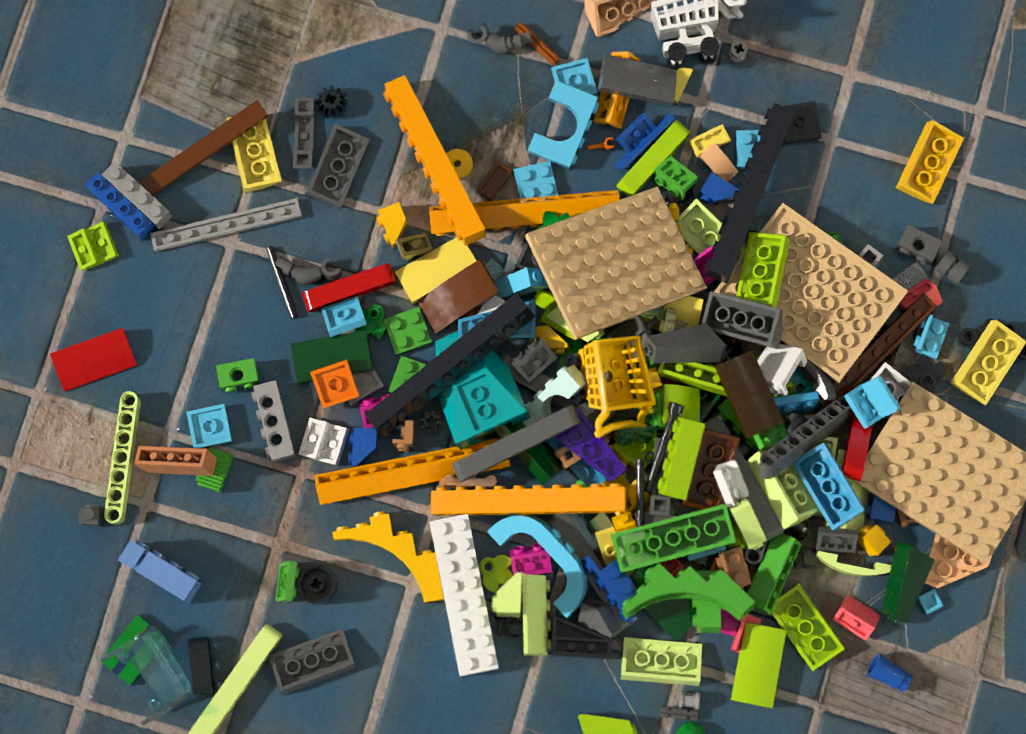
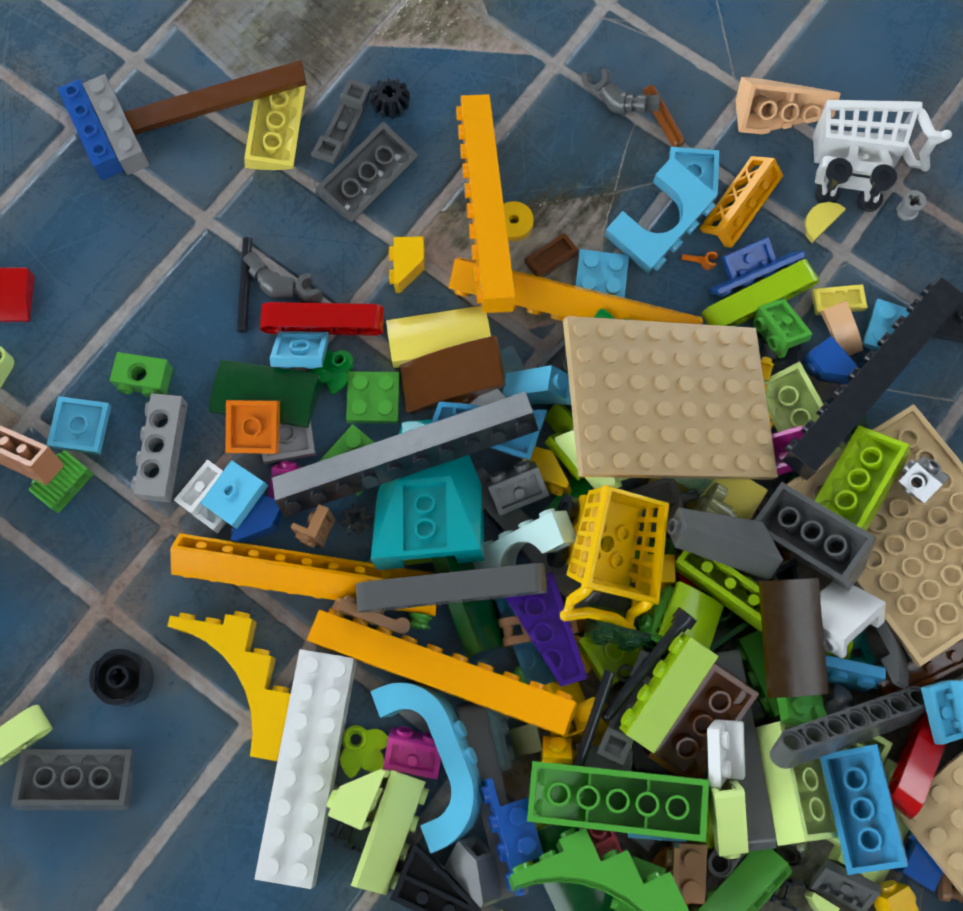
camera: 20 degrees right, 5 degrees down
lime slope [67,221,119,271] -> none
light grey tile [150,198,302,252] -> none
bright green plate [275,561,299,603] -> none
olive slope [395,233,433,262] -> none
light yellow plate [595,526,618,567] -> none
dark grey slope [598,54,676,107] -> none
none -> medium azure plate [200,460,269,529]
none -> bright green bush [408,612,432,630]
none -> brick [899,456,949,503]

